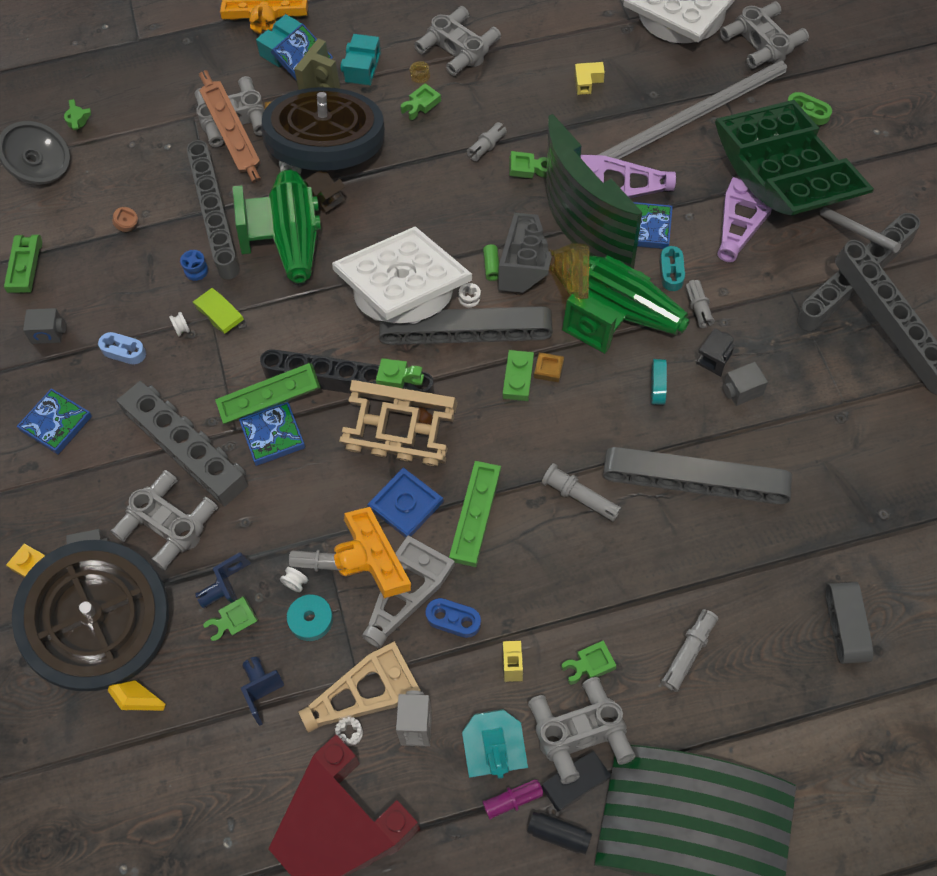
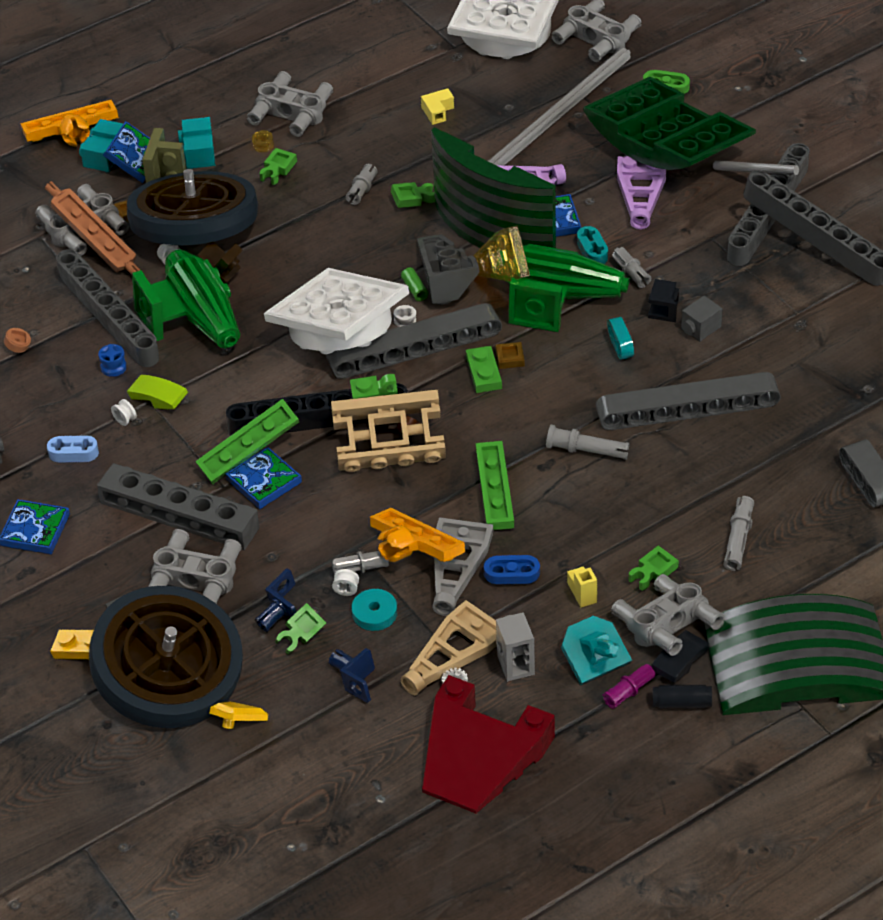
camera: 20 degrees left, 15 degrees down
blue tile [367,467,444,538] -> none

